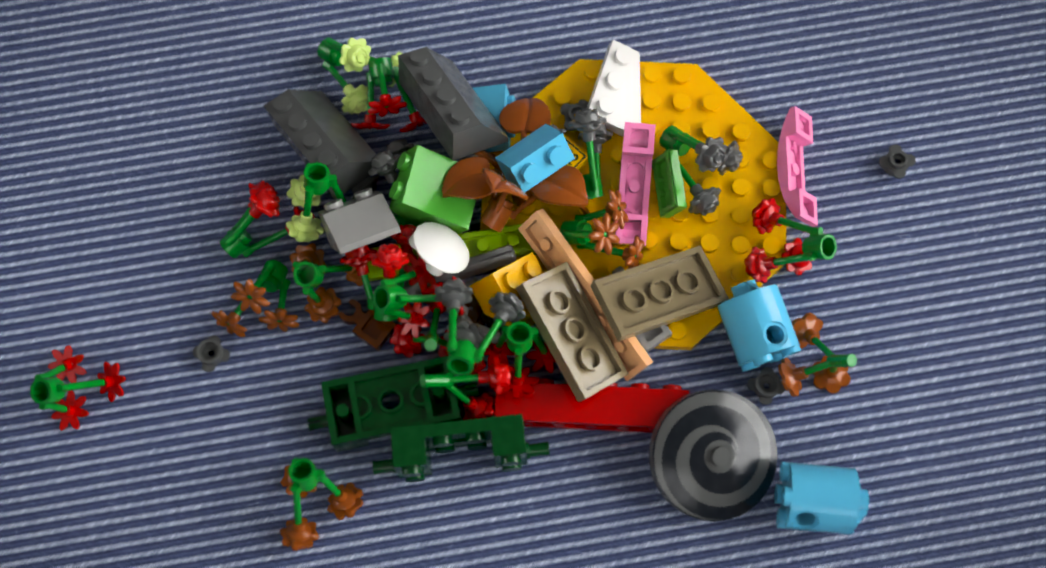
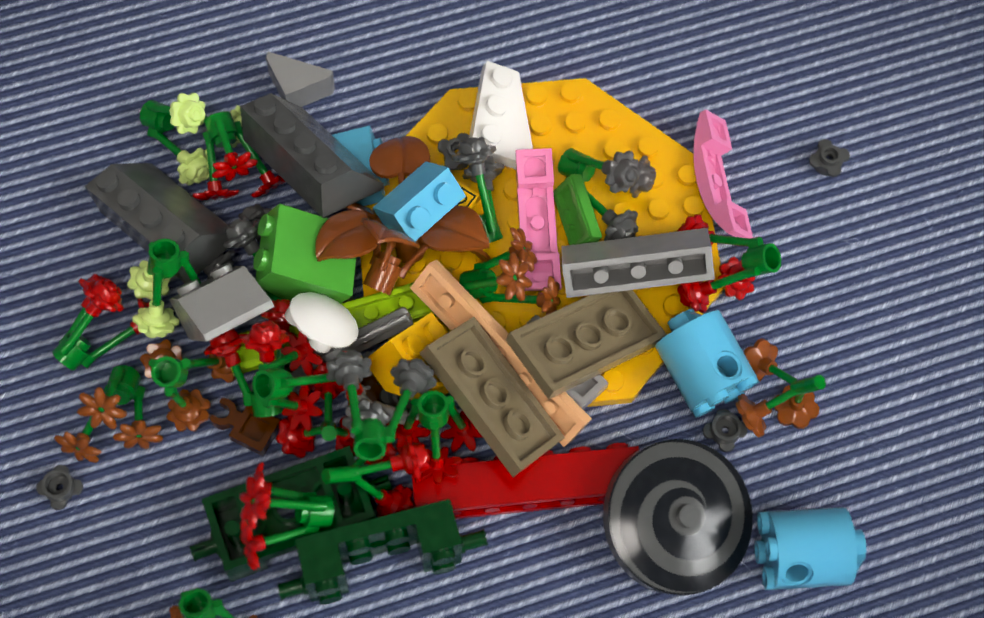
camera: 15 degrees left, 5 degrees down
none -> plant [239,462,334,571]
none -> light grey slope [266,51,335,107]
none -> light grey brick [561,228,715,298]

